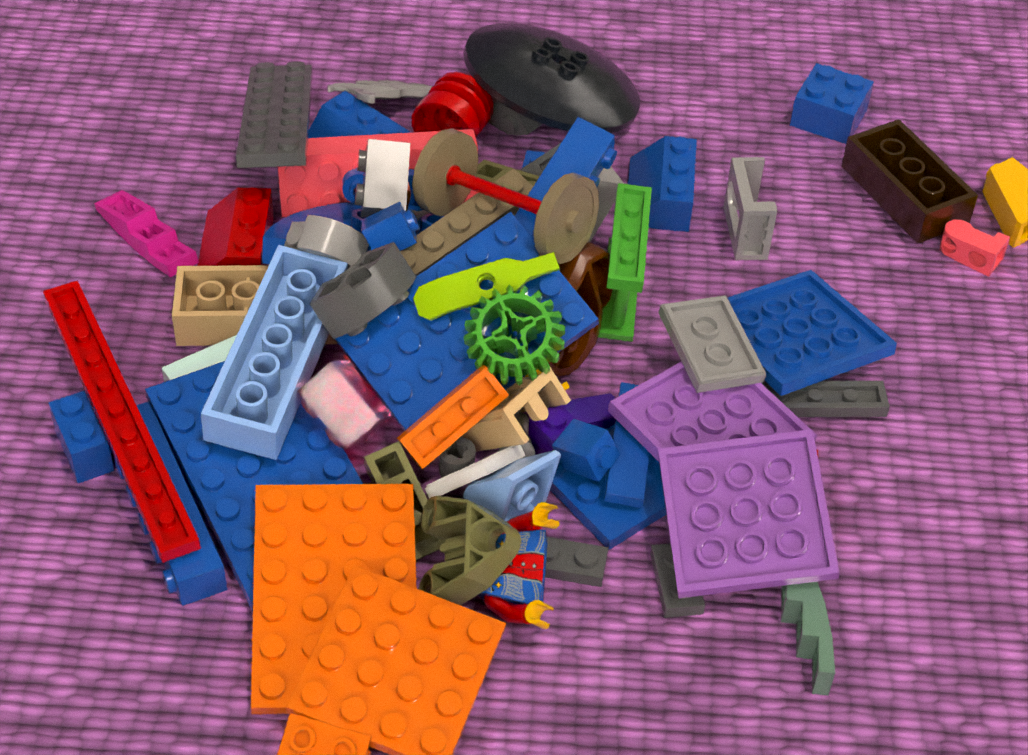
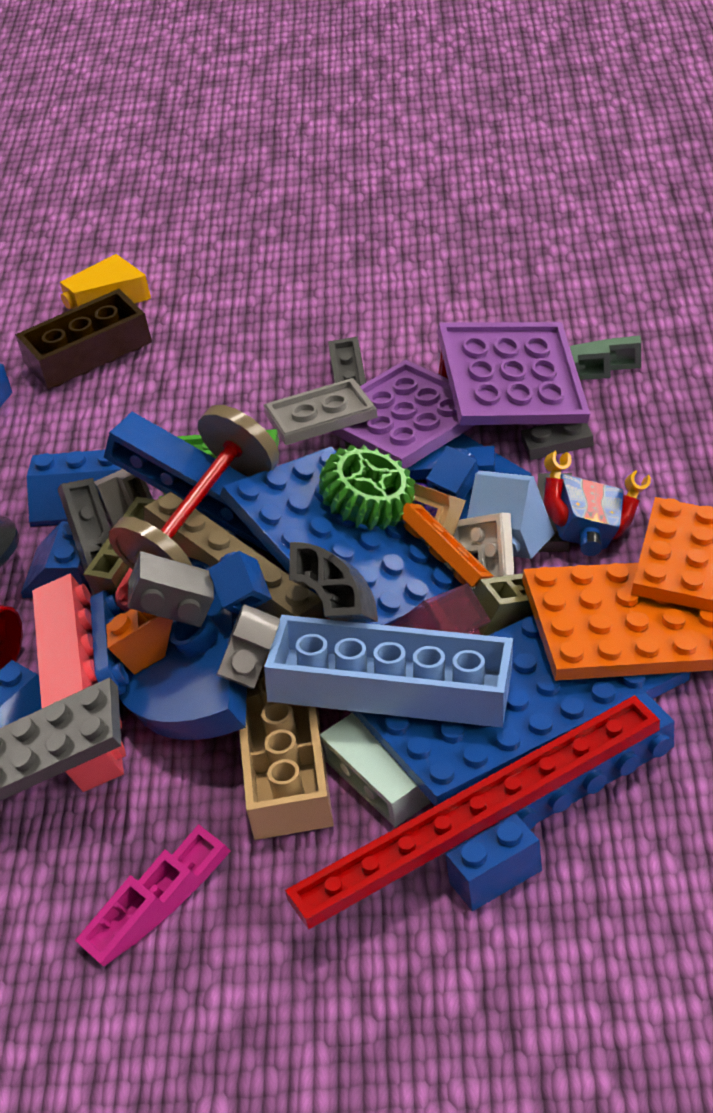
camera: 85 degrees left, 5 degrees down
red slope [197,187,274,266] -> none
lime piece [413,252,560,321] -> none
olive connector [418,496,521,605] -> none
light grey panel [723,157,777,260] -> none
blue plate [727,270,897,396] -> none
coral leg [940,220,1010,277] -> none

